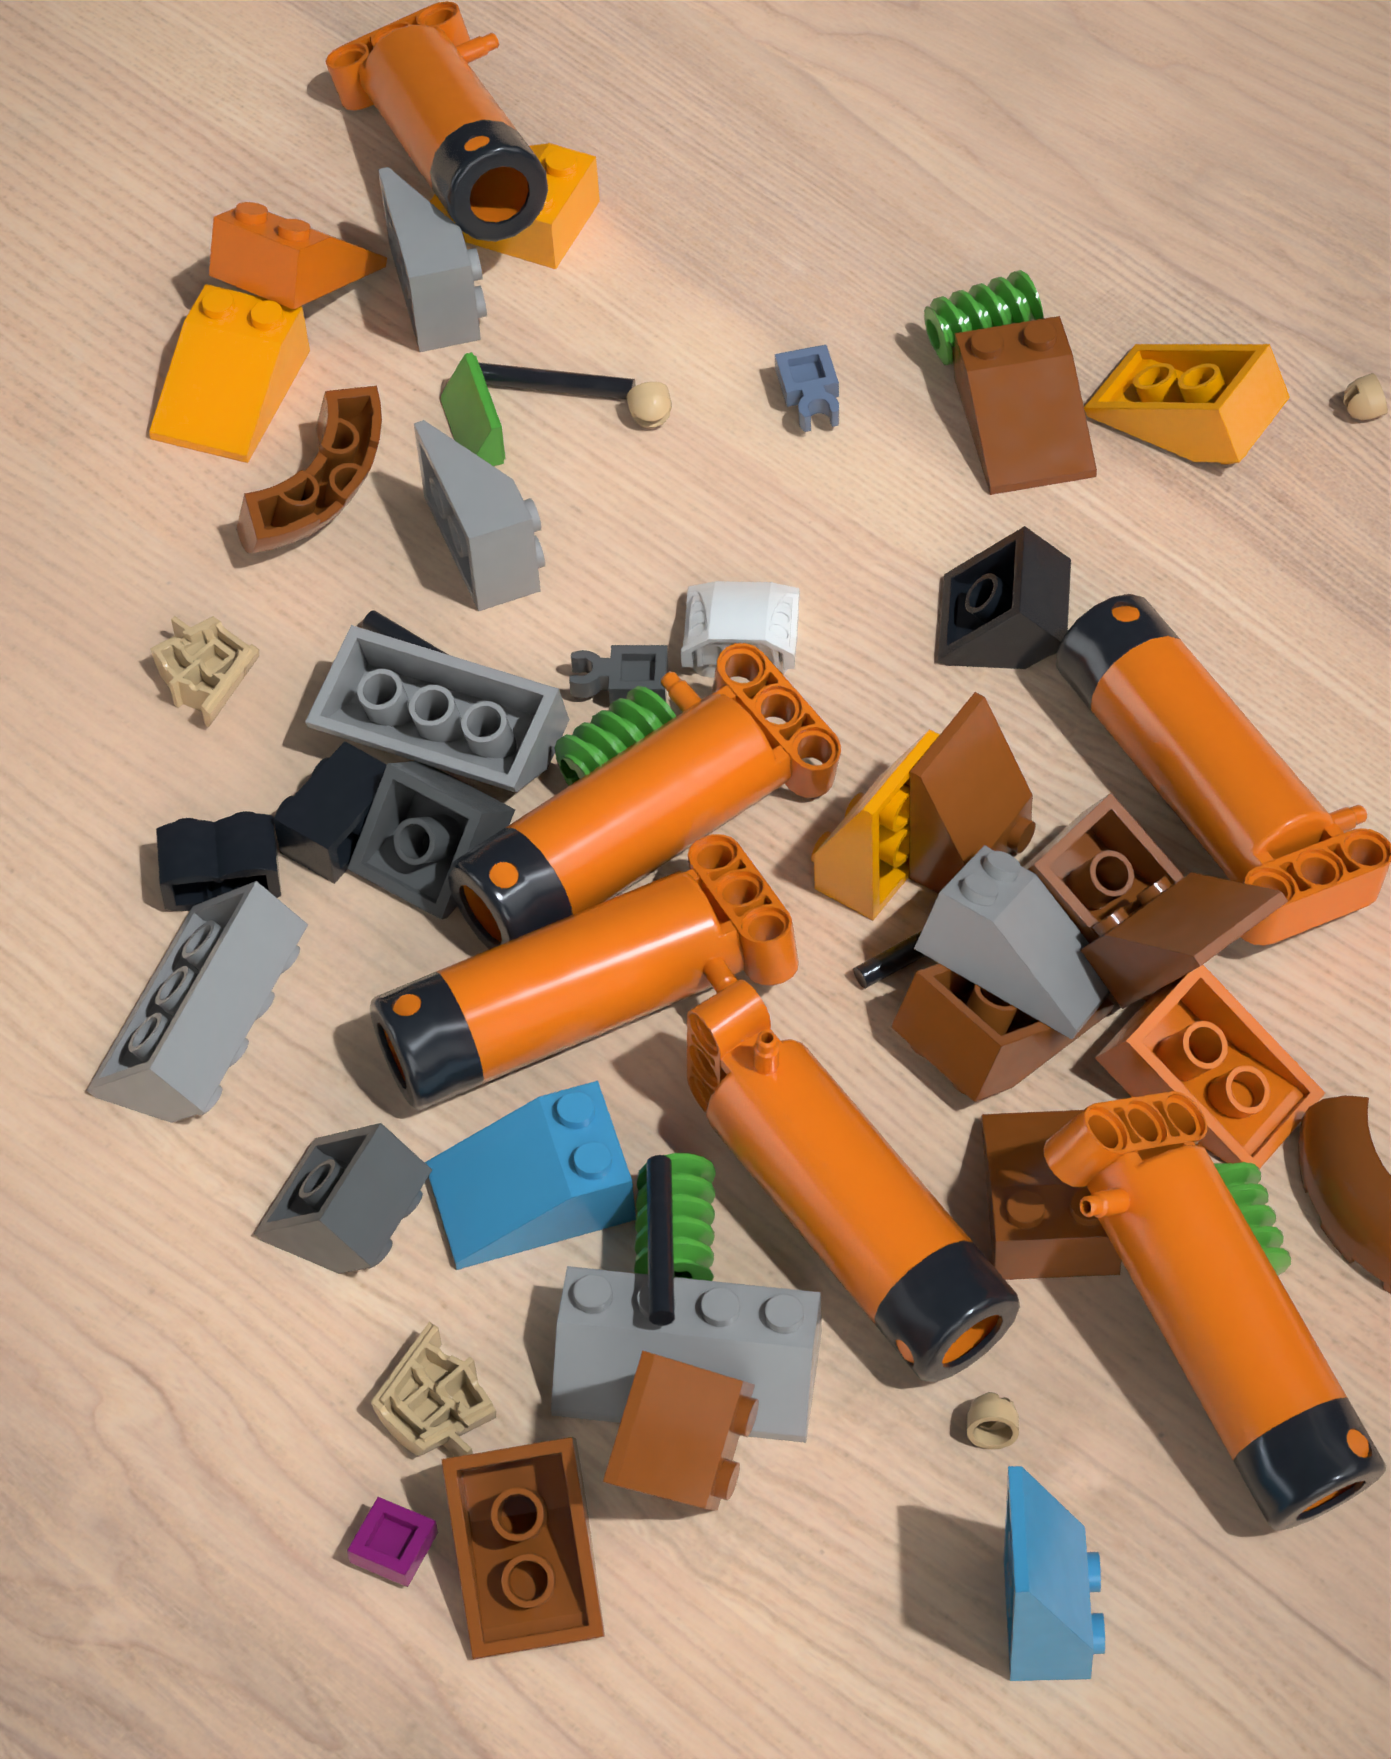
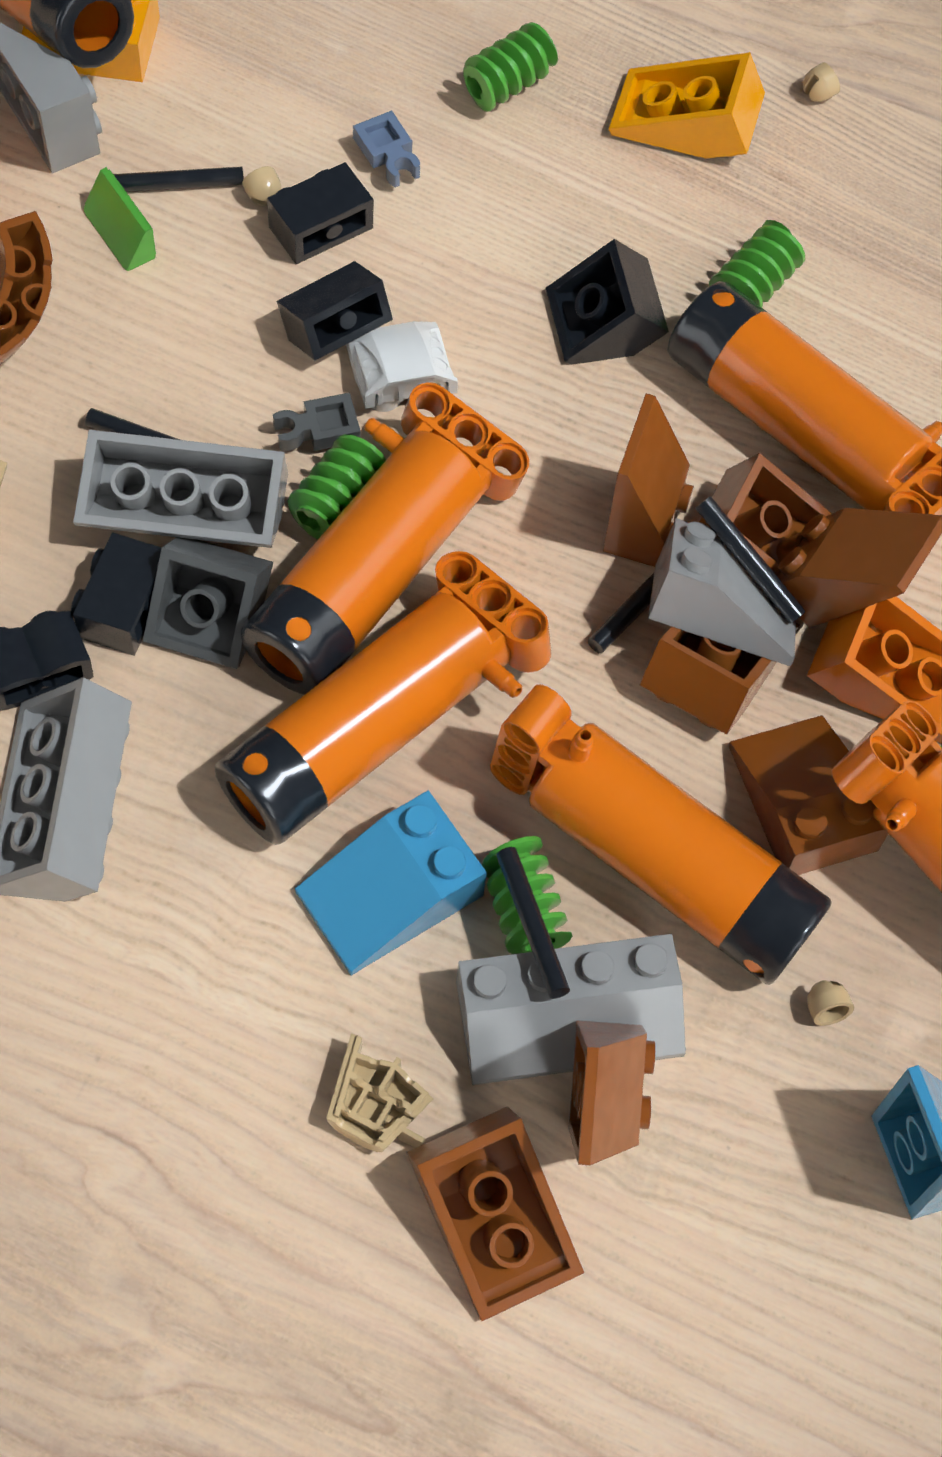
camera: 25 degrees left, 10 degrees up
dark grey slope [254,1123,432,1274] -> none
magenta plate [347,1497,438,1587] -> none
light grey slope [414,420,545,611] -> none
light orange slope [811,729,940,921] -> none
dark orange slope [954,316,1097,495] -> none
none -> black brick [267,162,374,264]
none -> black brick [276,261,393,360]
none -> black bar [695,496,806,624]
none -> bright green piece [709,220,805,307]

